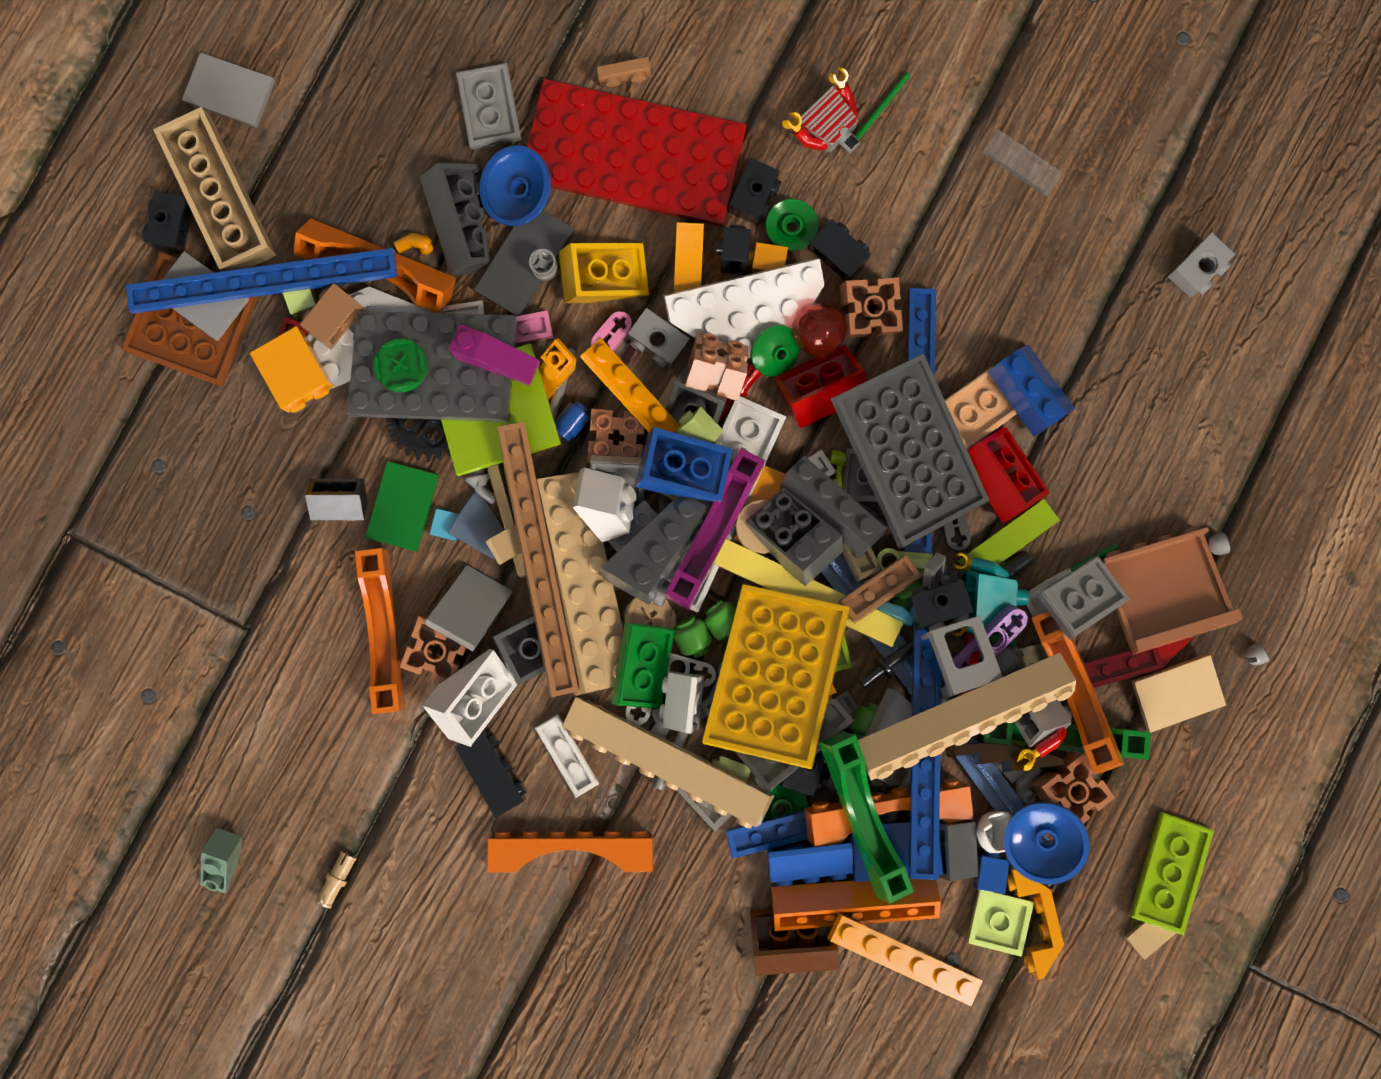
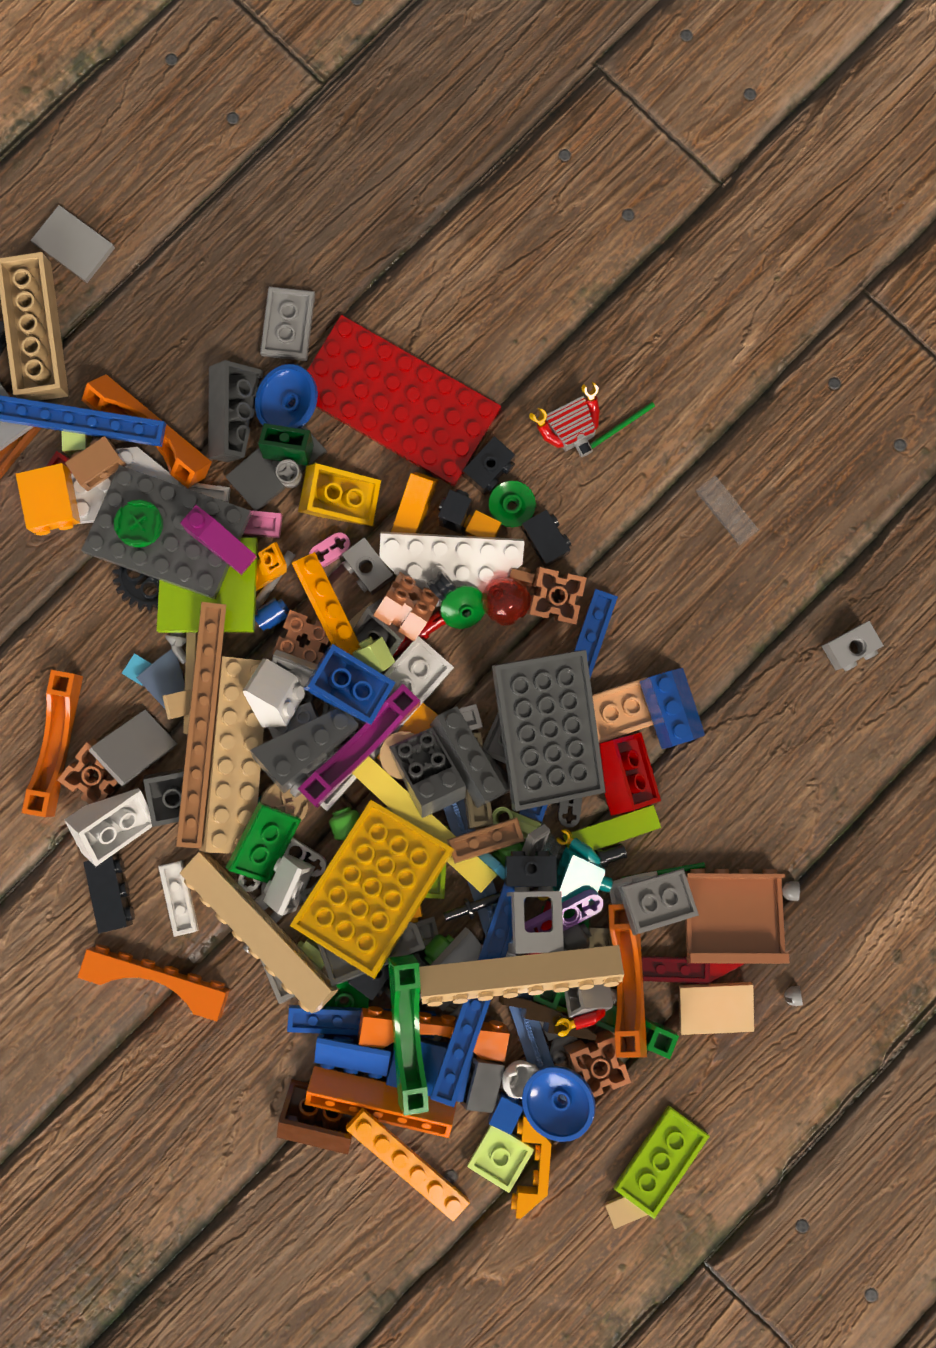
camera: 15 degrees right, 0 degrees up
brick [305,478,368,521] -> none
green tile [365,461,440,552] -> none
light orange arm [393,233,434,255] -> none
medium nougat plate [597,57,651,88] -> none
bright green head [673,616,712,658] -> none
red slope [773,345,868,428] -> none
lime hand [830,450,846,488] -> none
none -> dark green brick [258,423,314,466]
none -> black wheel [427,570,457,601]
none -> medium nougat plate [509,567,535,587]

